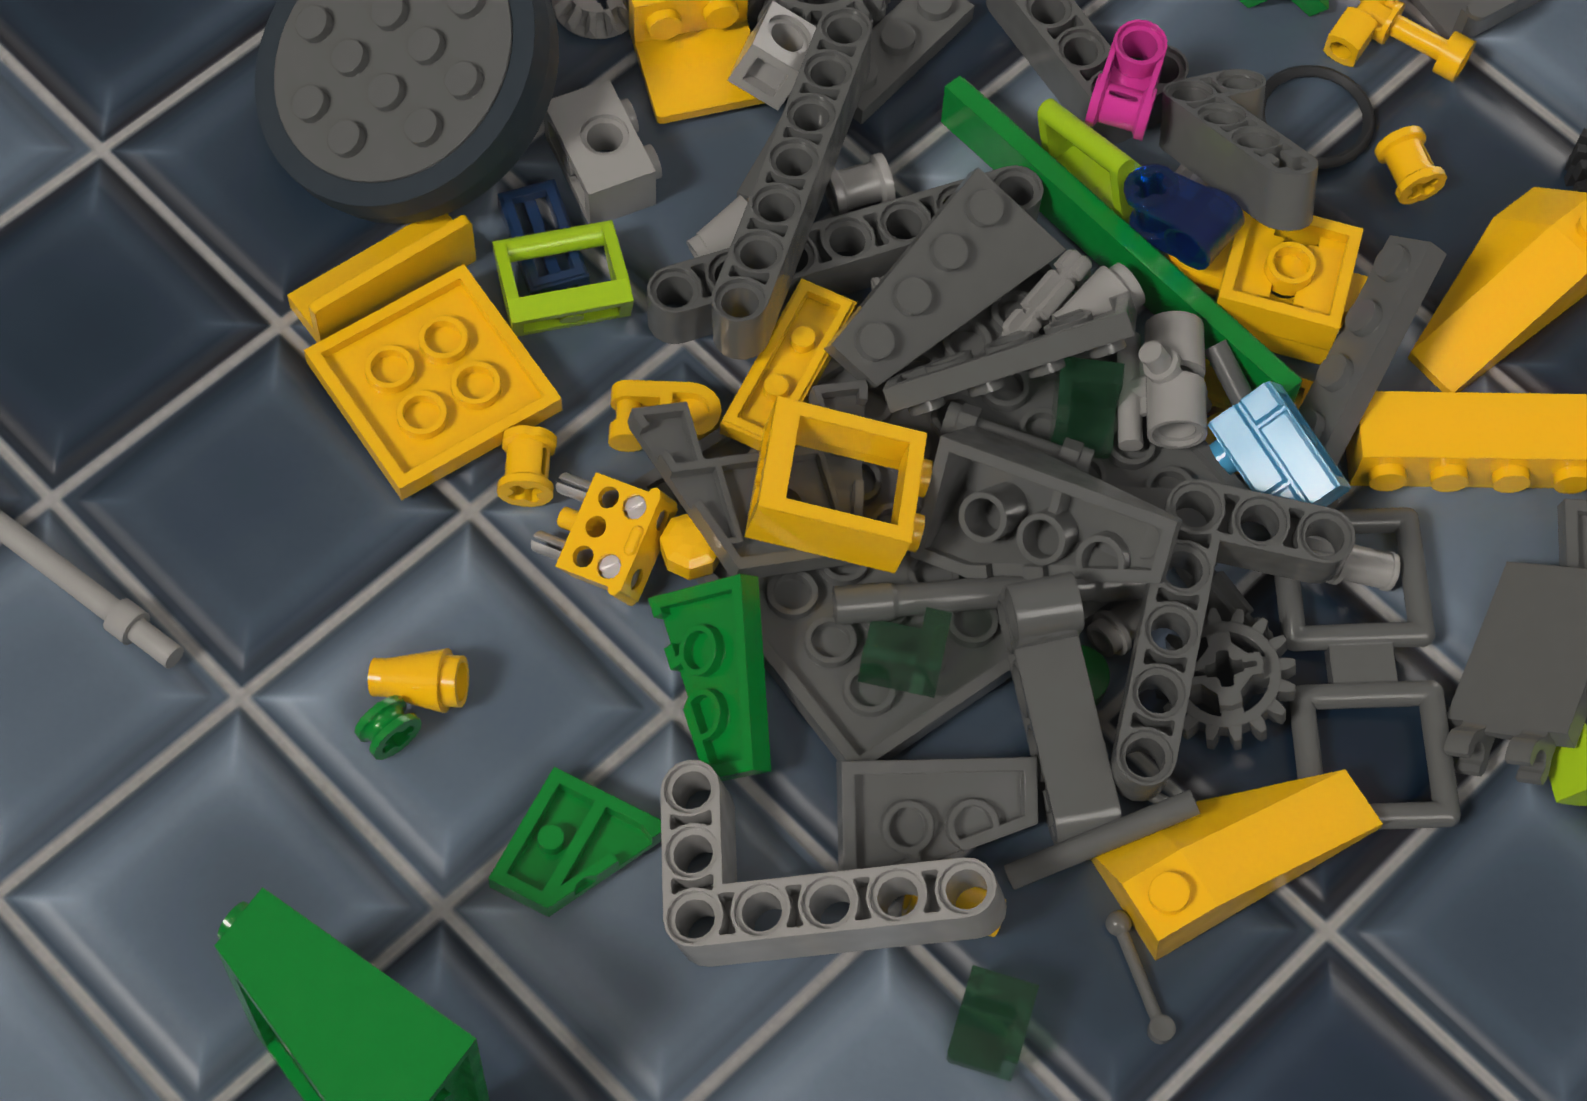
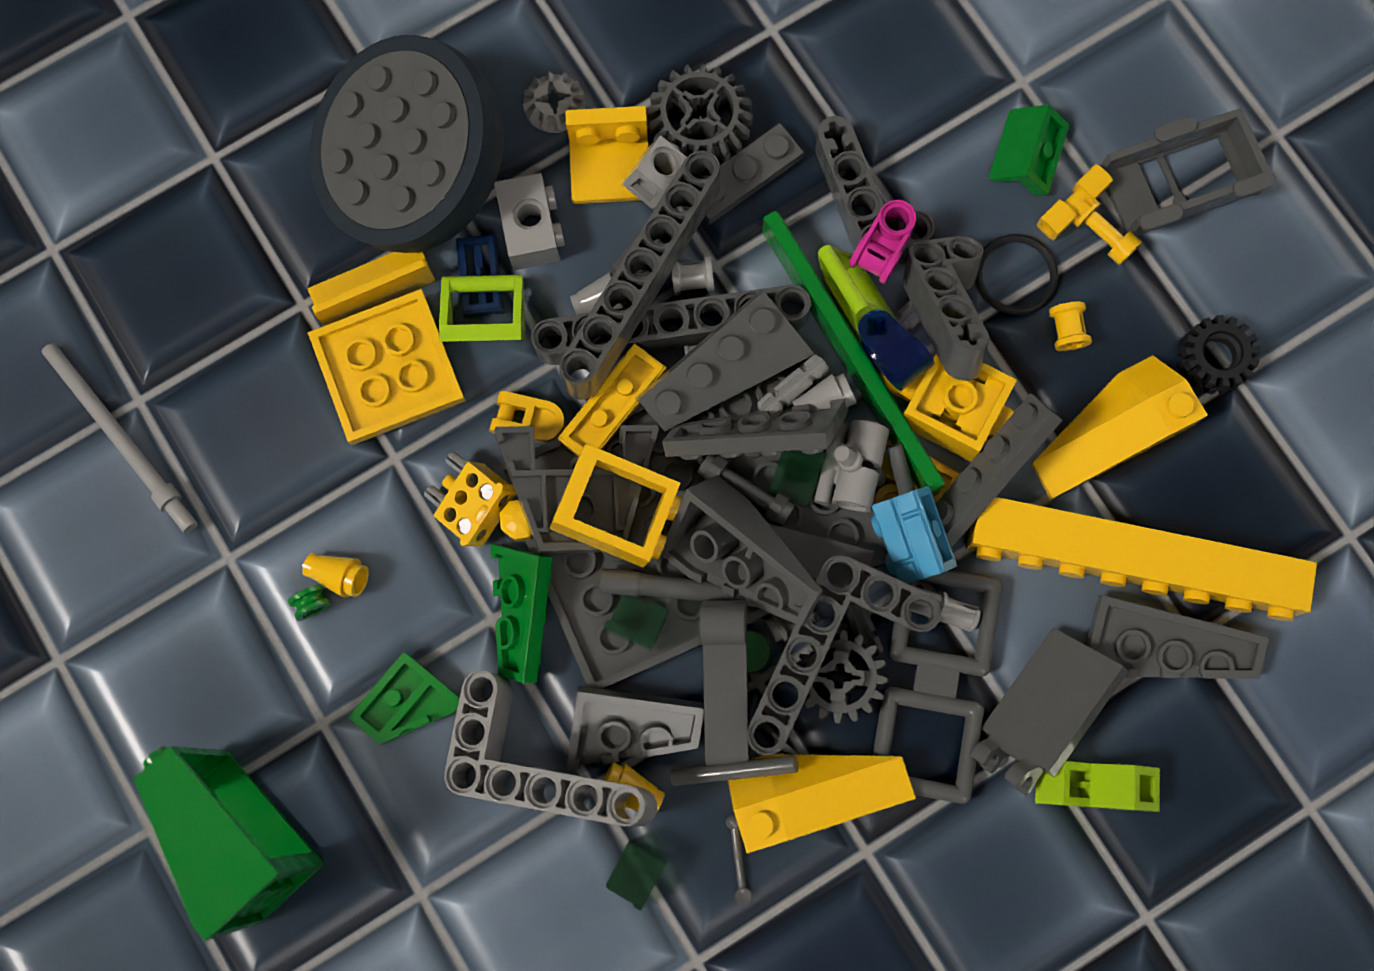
camera: 20 degrees right, 15 degrees up
yellow bush [497,425,557,507] -> none

